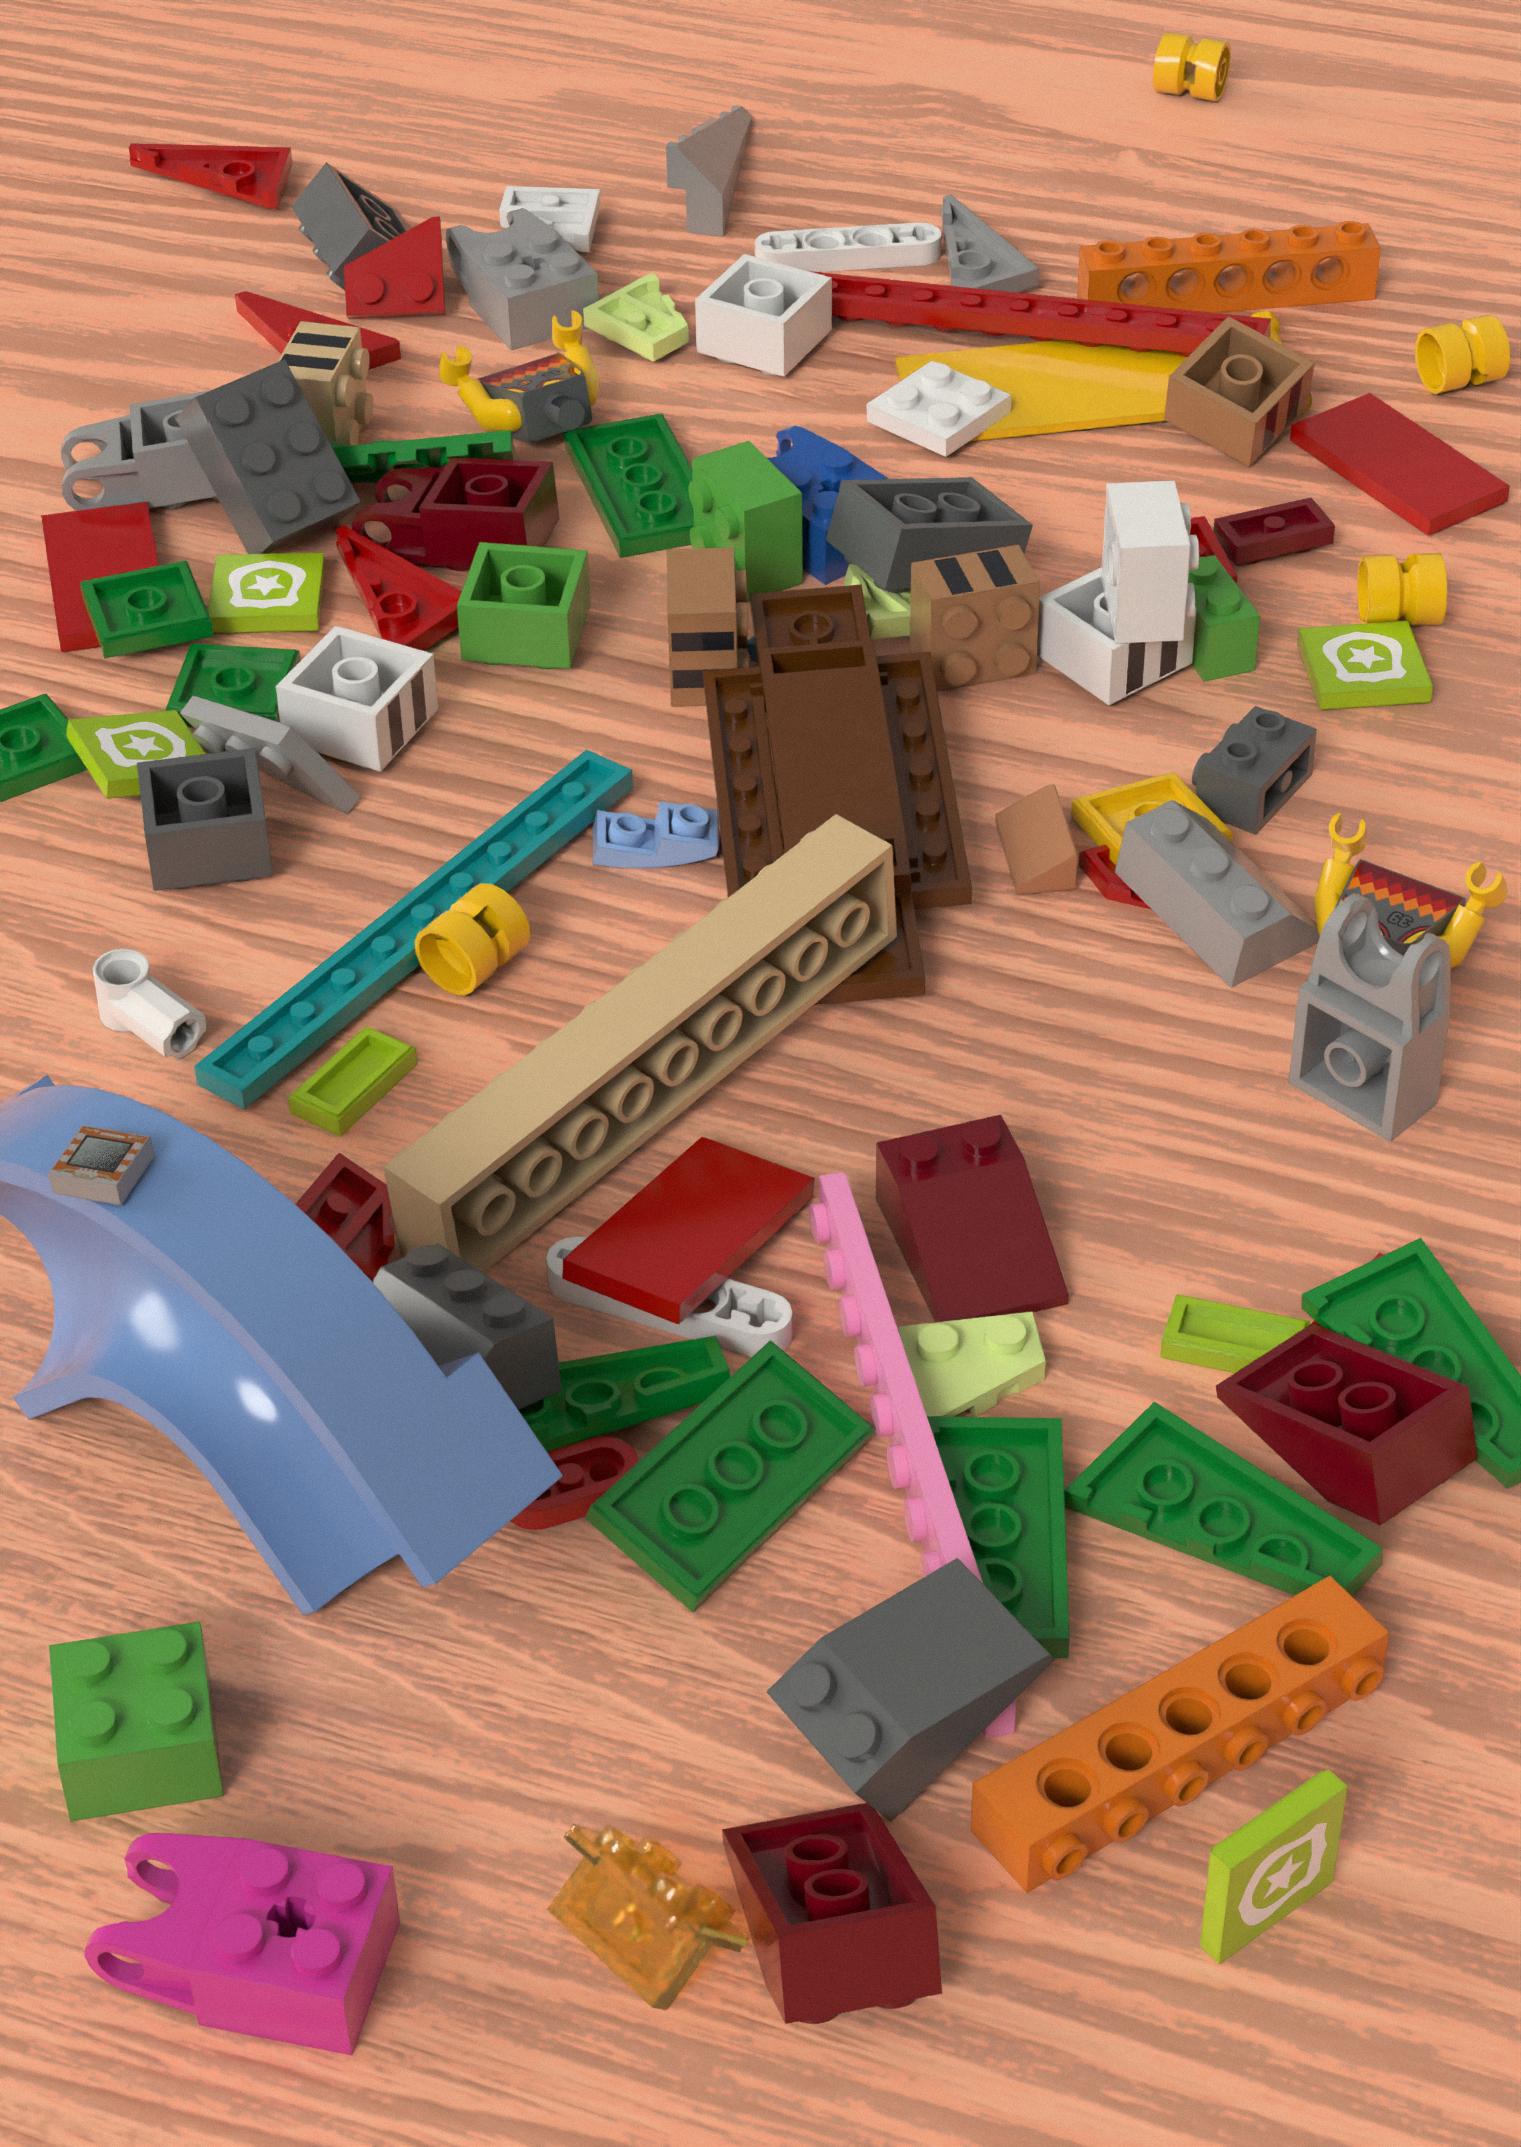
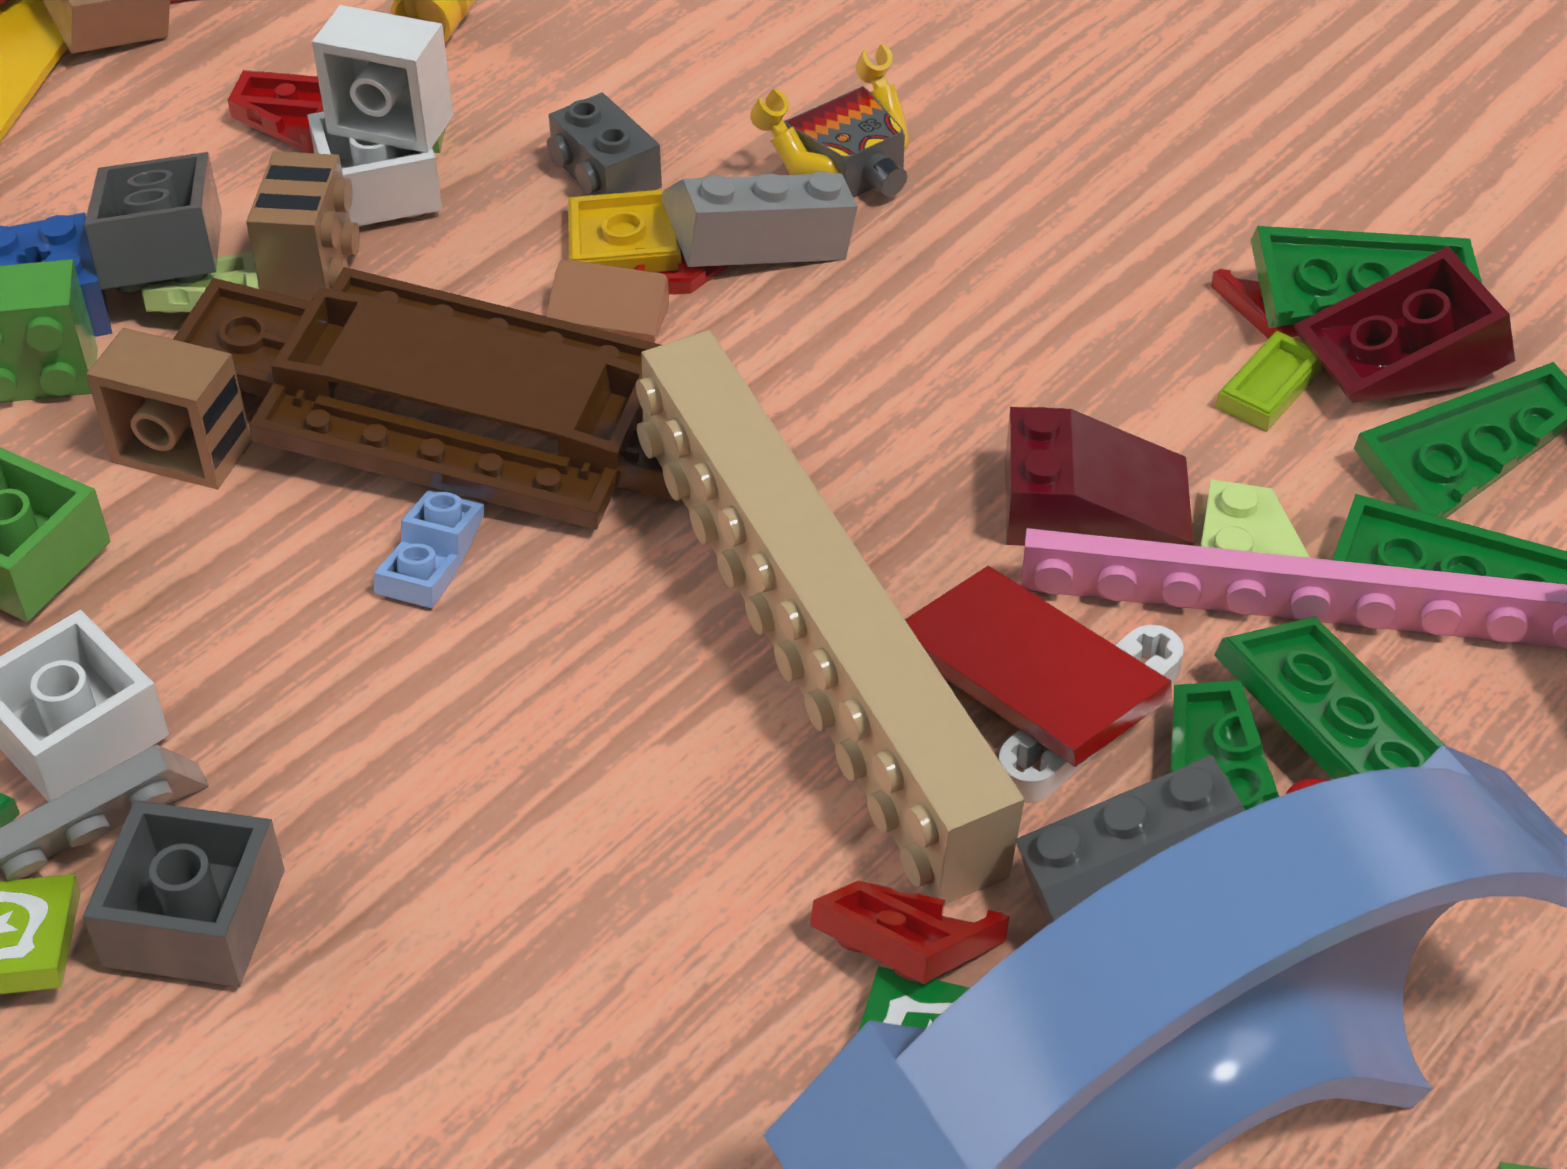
camera: 70 degrees left, 5 degrees up
tile [48,1125,155,1205] -> none
white piece [93,949,206,1060] -> none
teal plate [194,749,633,1110] -> none
lime tile [288,1026,418,1137] -> none
yellow wheel [414,883,531,996] -> none
dark red plate [1213,497,1335,565] -> none
light grey brick [1288,893,1451,1142] -> none
lime tile [1297,621,1433,710] -> none

